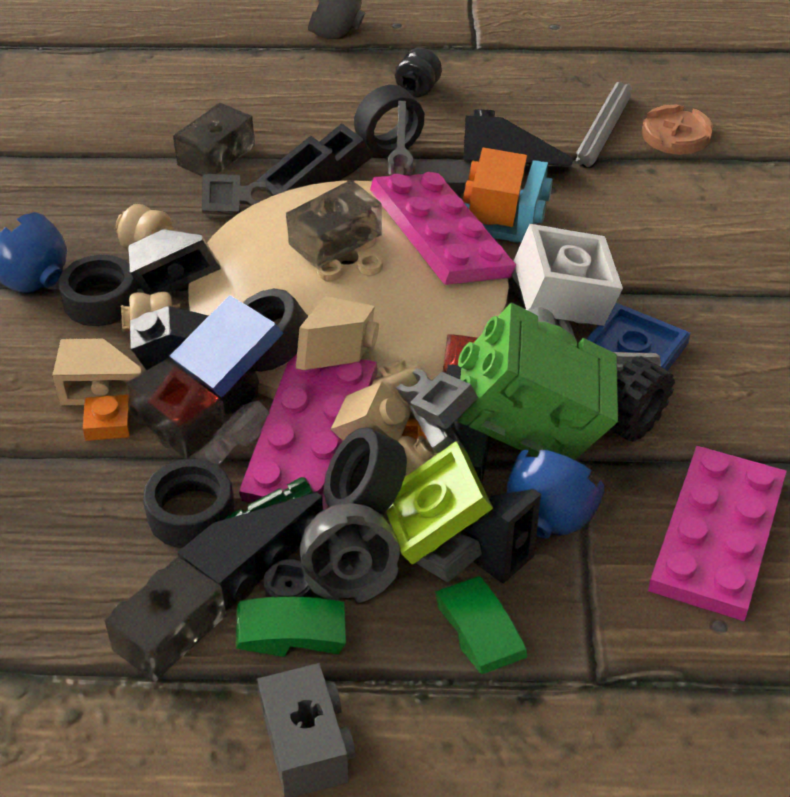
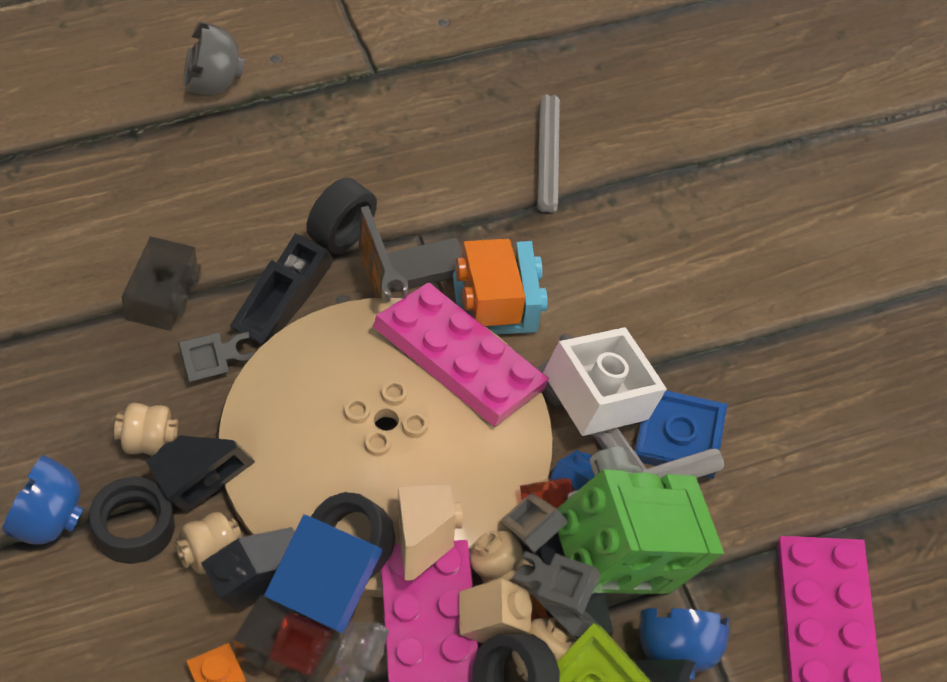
camera: 25 degrees left, 10 degrees up
tan slope [53,339,147,406] -> none
clear smoke brick [286,179,383,269] -> none
black piece [395,48,442,97] -> none
black slope [463,109,573,166] -> none
black tyre [610,356,675,442] -> none
nougat tile [642,105,713,155] -> none
none -> dark grey tile [501,493,568,552]

